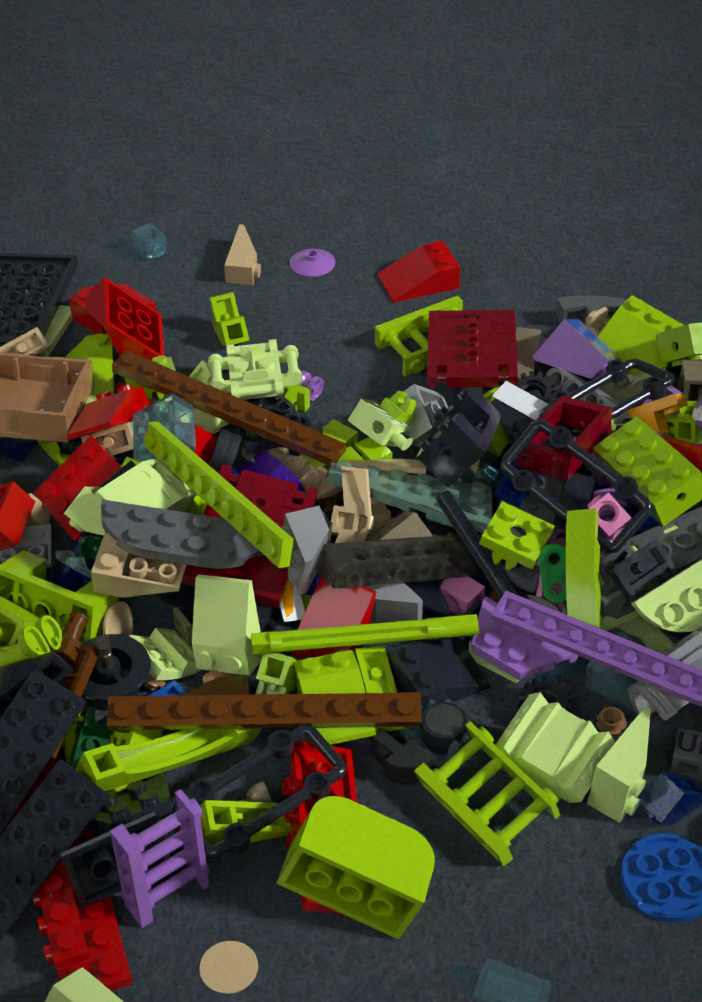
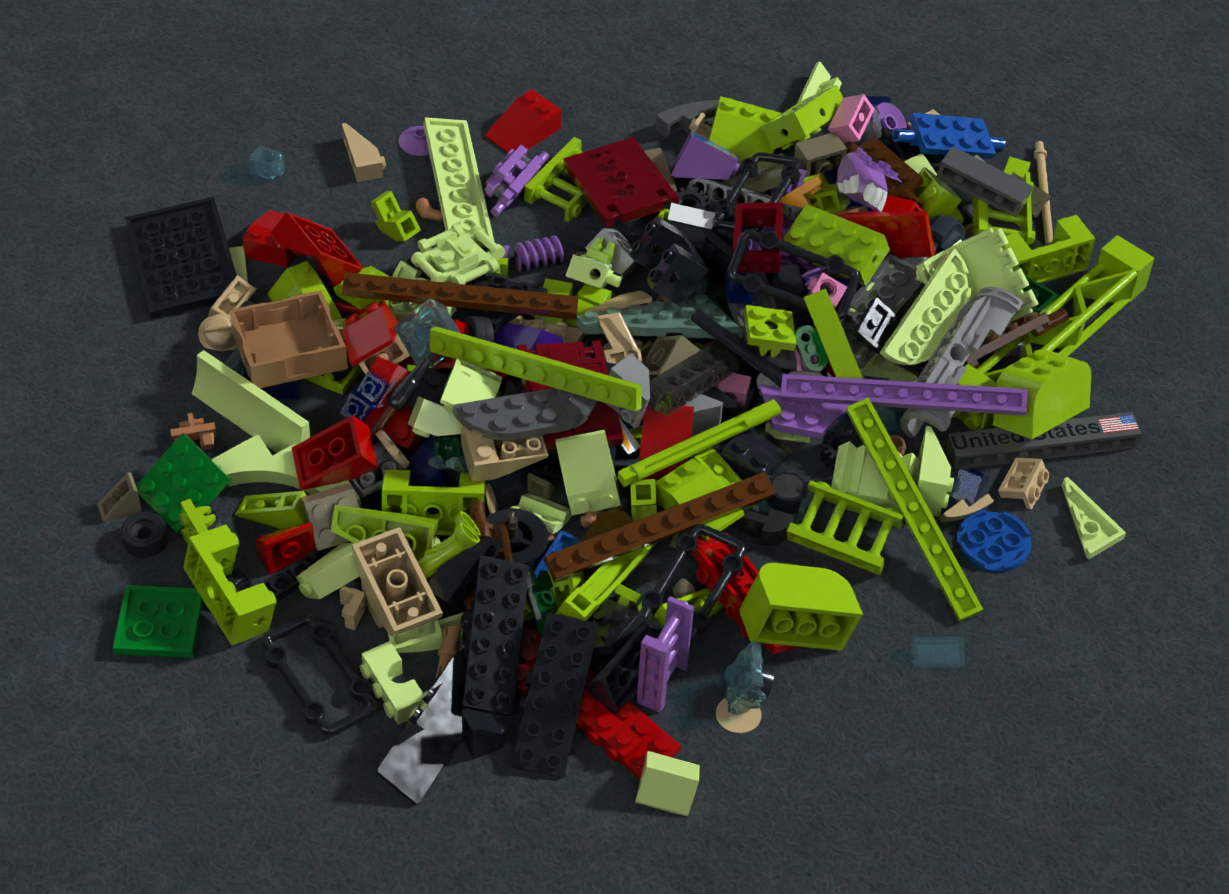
camera: 30 degrees left, 5 degrees up
none -> clear blue slope [340,371,391,423]
none -> black piece [370,358,430,445]
none -> tan wheel [375,429,411,470]
none -> nougat arm [416,198,443,222]
none -> yellowish green plate [423,117,494,247]
none -> medium lavender piece [483,145,549,216]
none -> medium lavender piece [514,235,564,272]
none -> lime tile [614,584,642,611]
none -> clear light blue piece [724,641,774,715]
none -> lime plate [846,398,983,622]
none -> tan slope [938,494,994,522]

